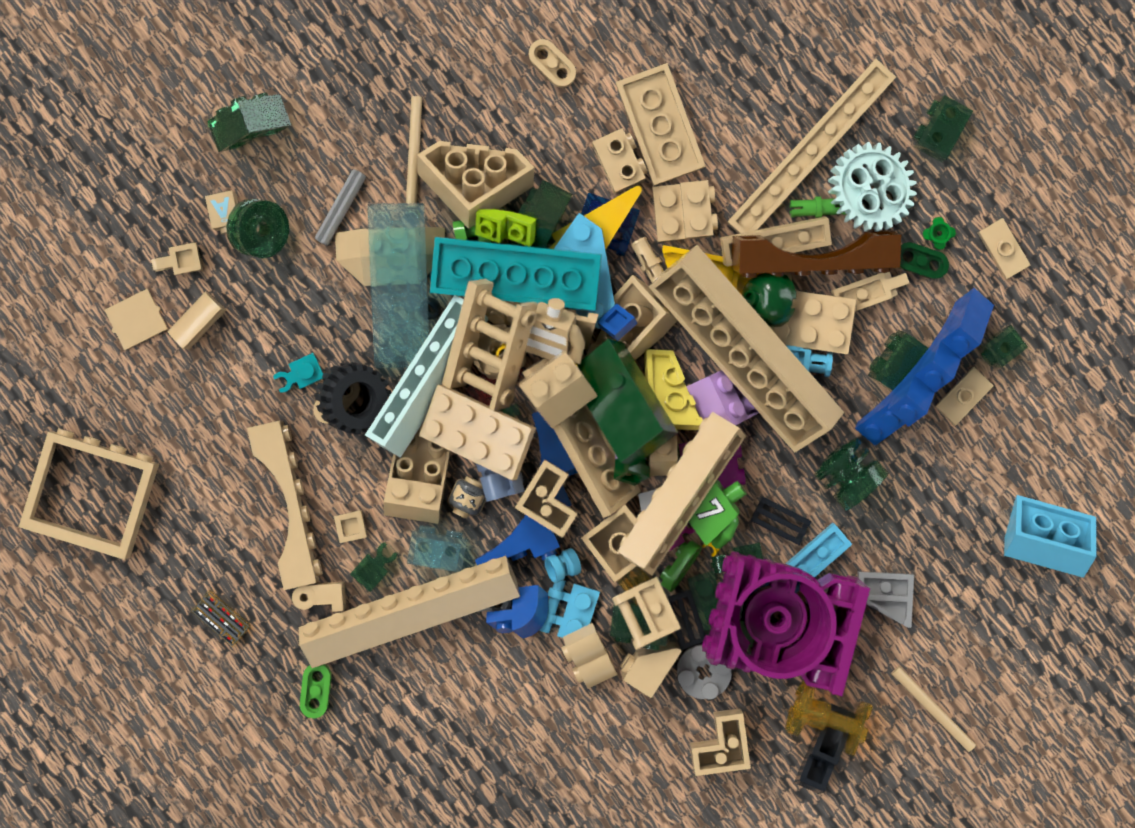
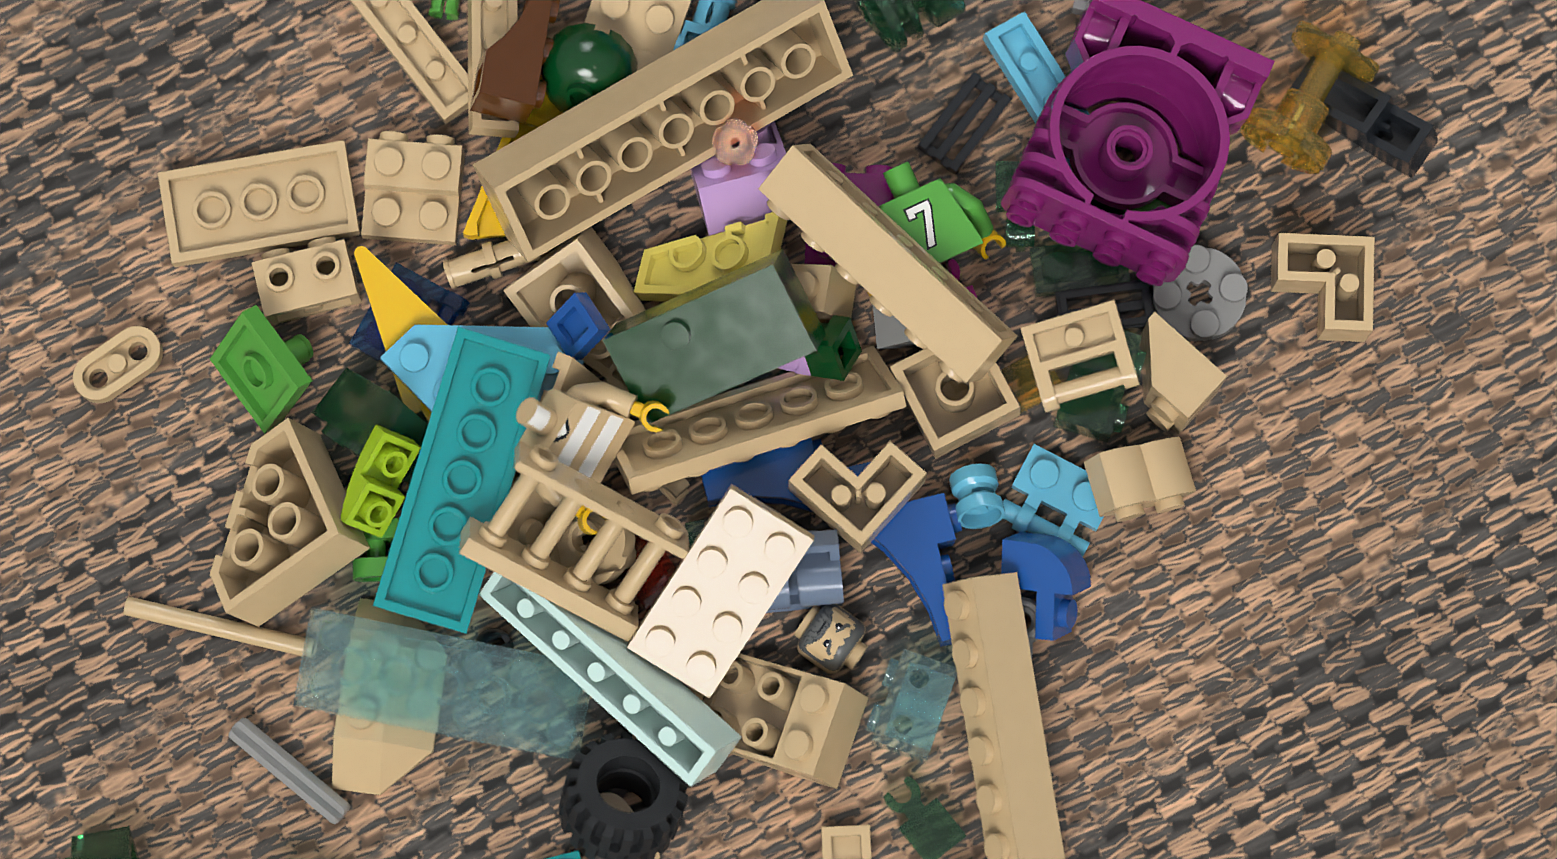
camera: 80 degrees left, 10 degrees down
tan slope [519,350,598,428] -> none
bright green plate [660,540,702,592] -> none
none -> bright green tile [210,305,313,434]
none -> clear orange plate [711,119,759,165]

